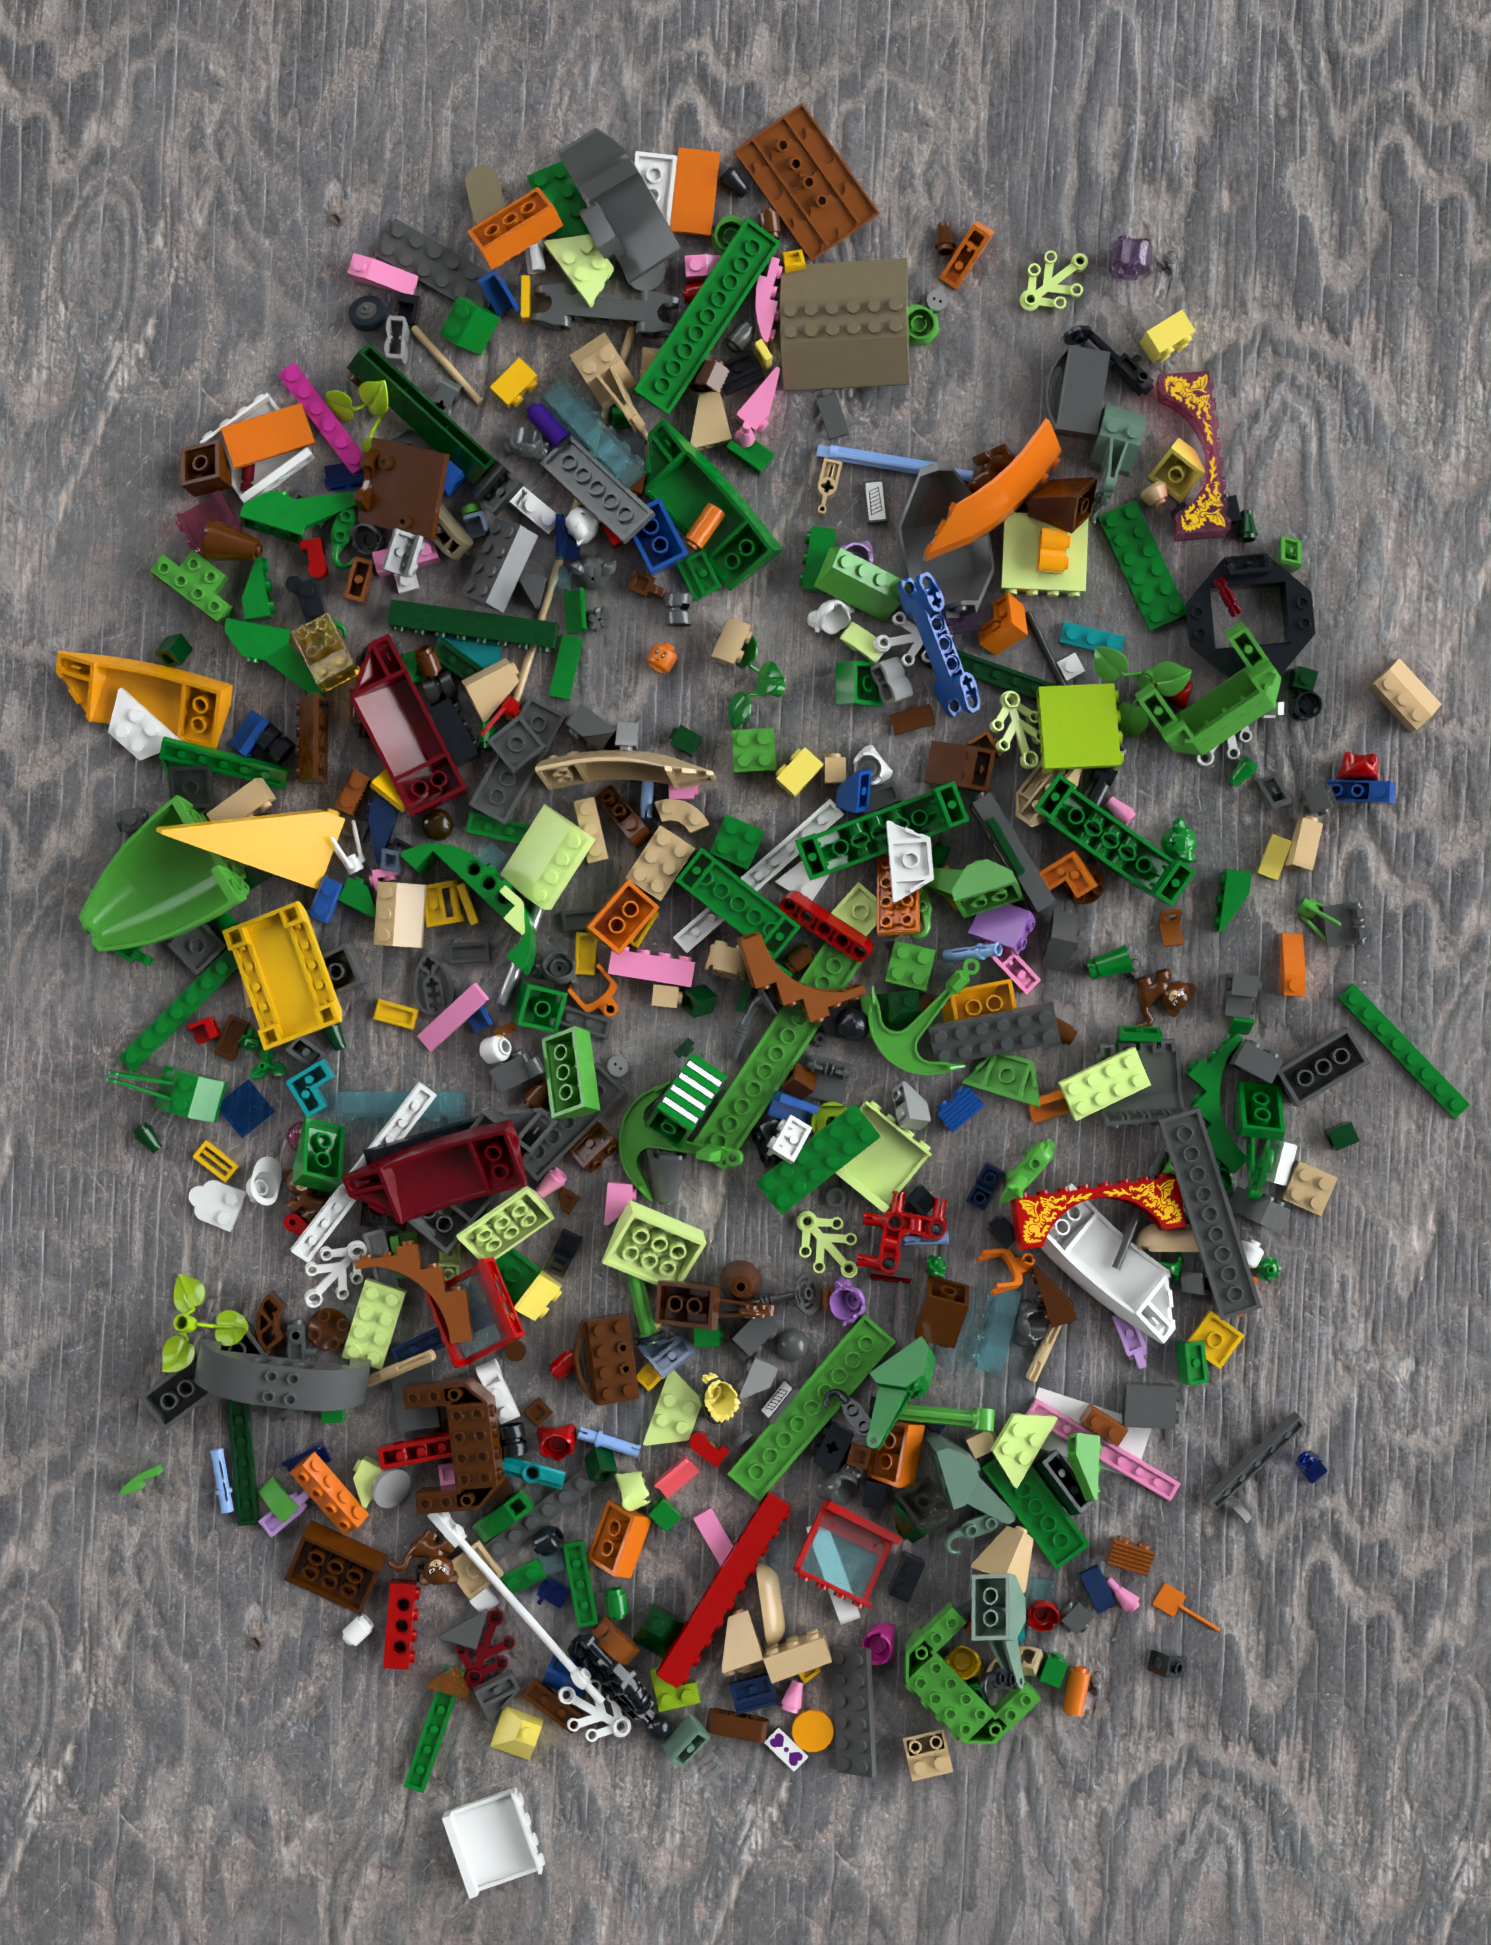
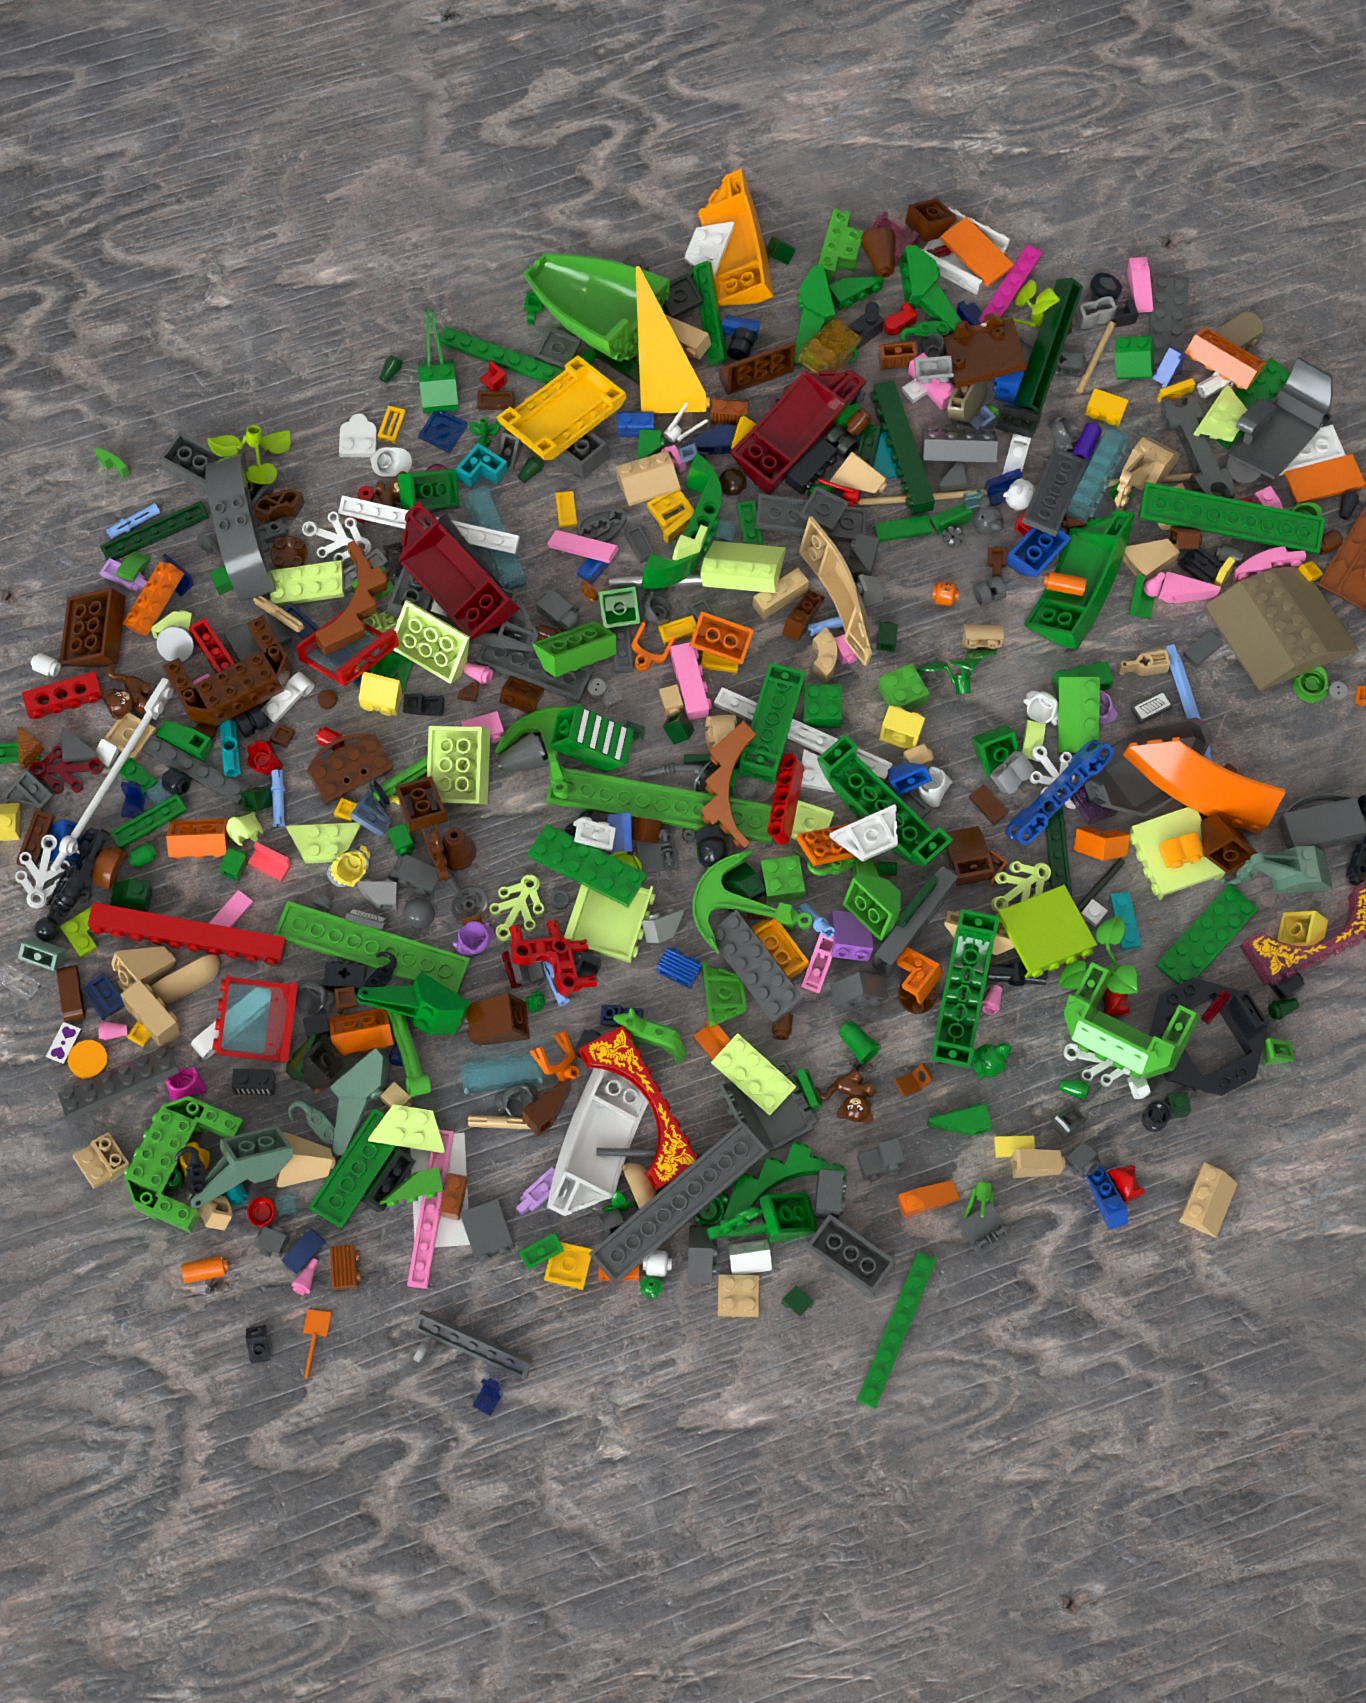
camera: 65 degrees right, 20 degrees down
green plant [238,1029,262,1051] -> none
white head [480,1035,511,1064] -> none
tan brick [626,825,696,902] -> none
green plate [676,550,723,601] -> none
red leg [690,1430,729,1468] -> none
reddish brown brick [783,943,814,974] -> none
green brick [1037,1651,1068,1688] -> none
tan cone [1140,481,1168,508] -> none
green slope [1228,1017,1255,1035] -> none

